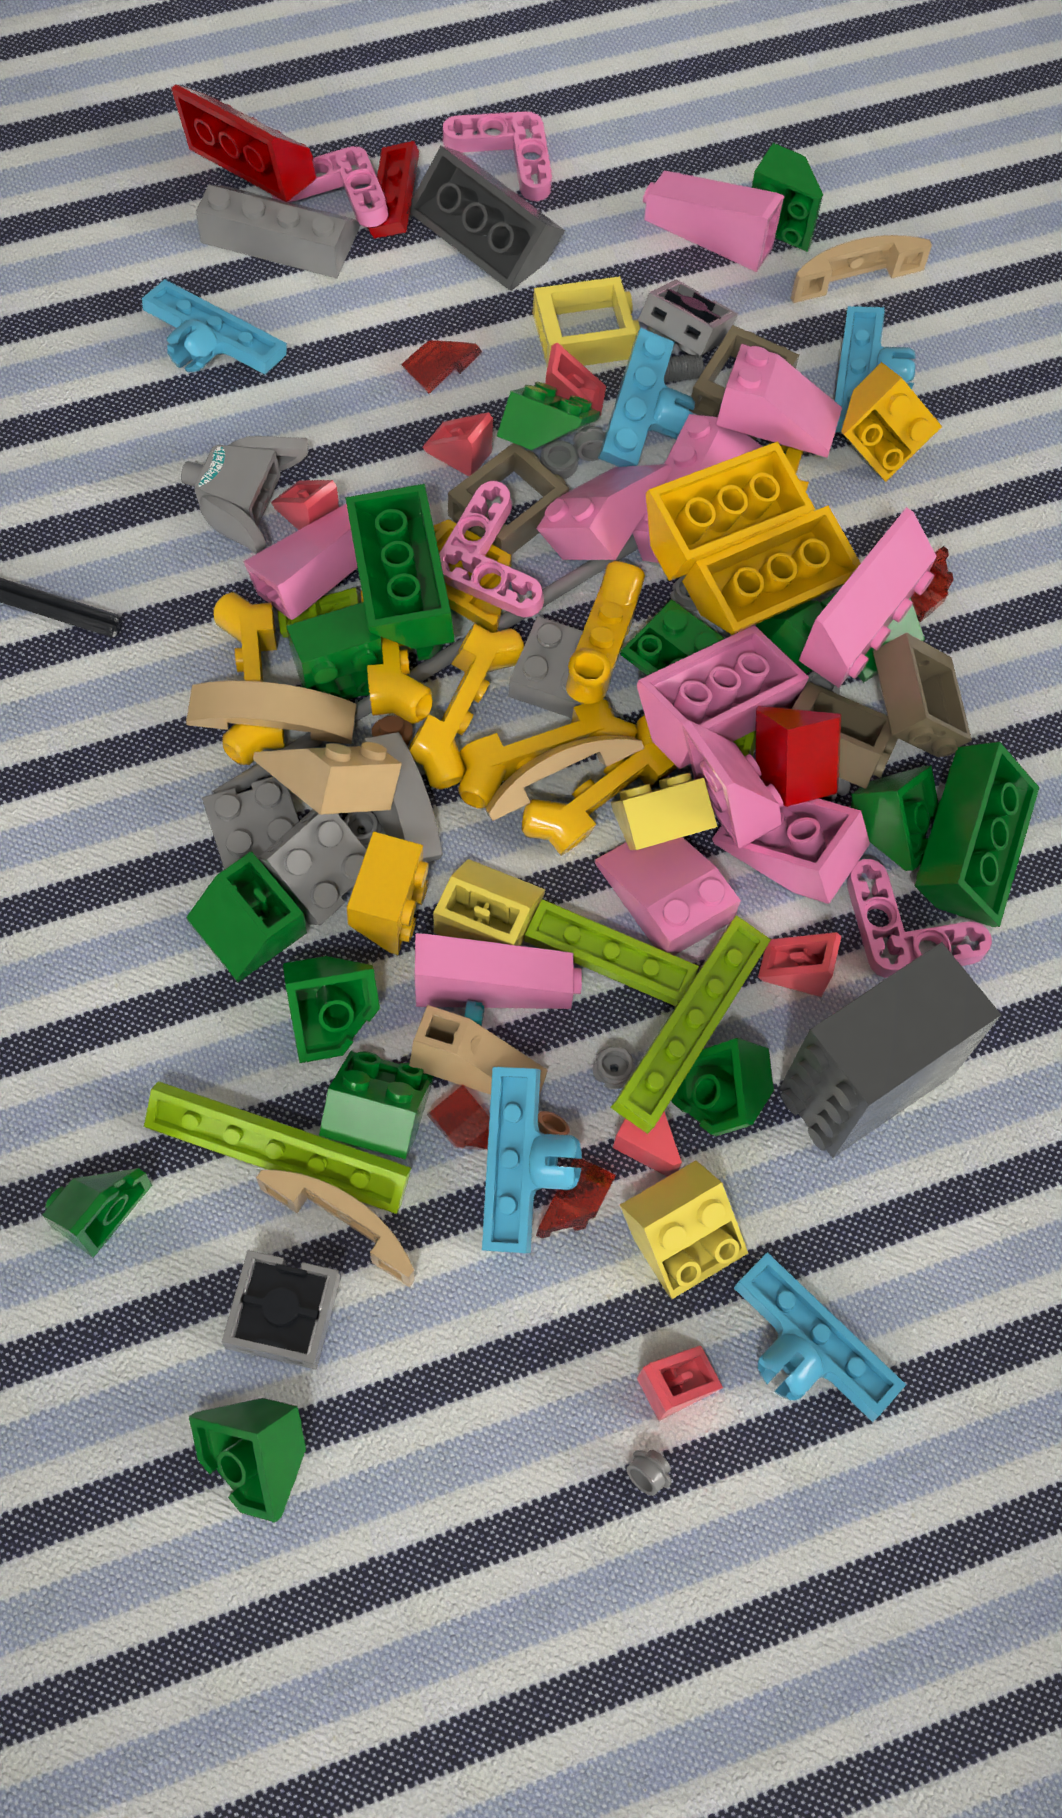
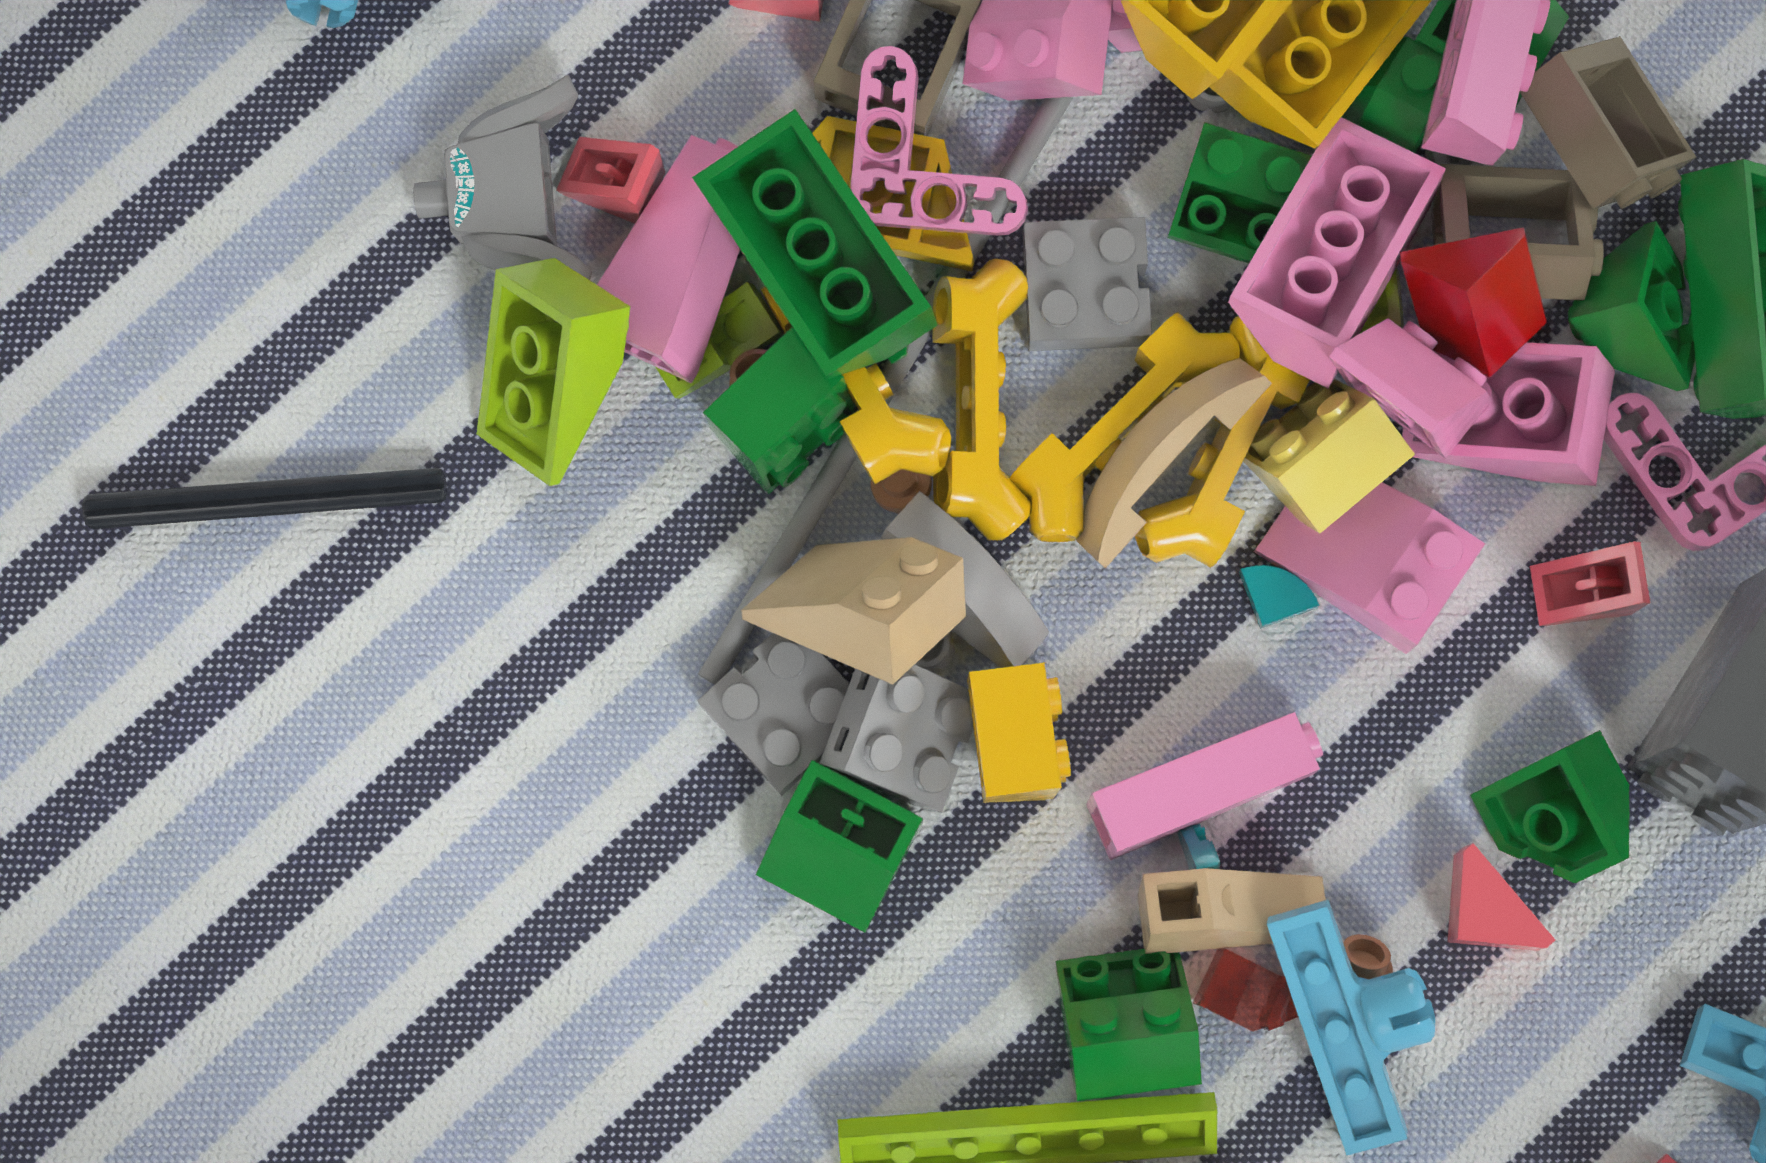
camera: 15 degrees left, 15 degrees up
tan slope [186,681,356,744] -> none
yellow plate [214,592,285,765] -> none
green slope [283,956,380,1063] -> none
light yellow slope [433,859,545,946] -> none
lime plate [524,899,699,1006] -> none
clear red slope [536,1158,616,1238] -> none
yellow plate [566,561,645,704] -> none
light grey plate [592,1047,636,1089] -> none
lime plate [610,915,771,1134] -> none
light yellow slope [620,1160,748,1299] -> none
none -> lime slope [476,258,631,486]
none -> teal tile [1239,565,1320,629]

